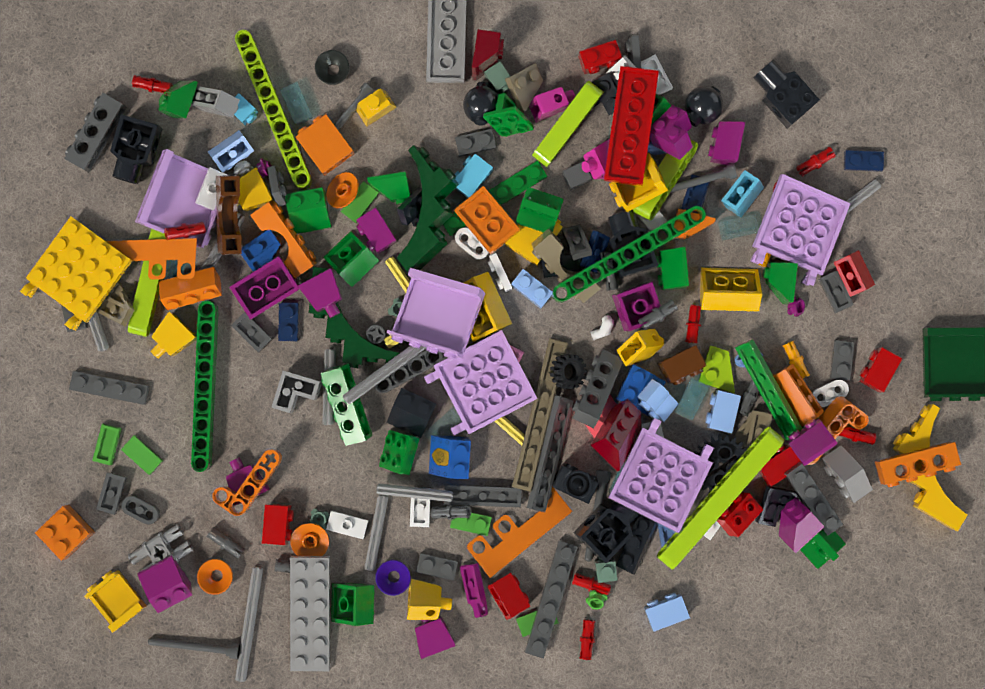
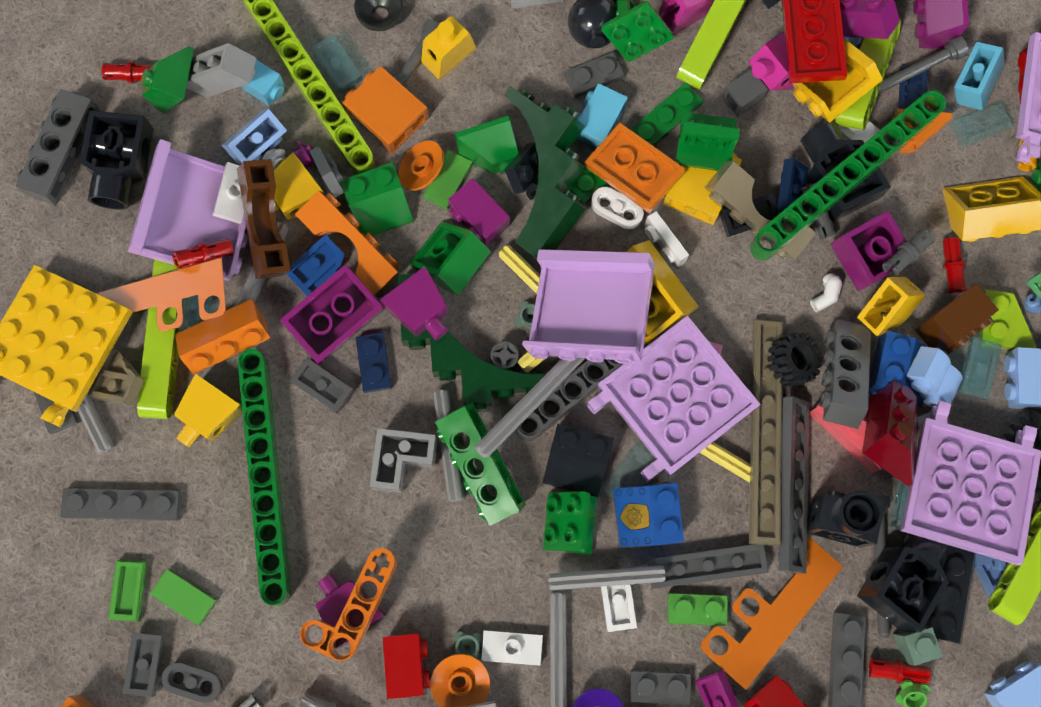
camera: 15 degrees left, 10 degrees down
dark grey pin [431,504,471,520] -> none
light blue brick [511,269,552,309] -> none
dark grey plate [562,224,592,260] -> none
green slope [656,247,689,290] -> none

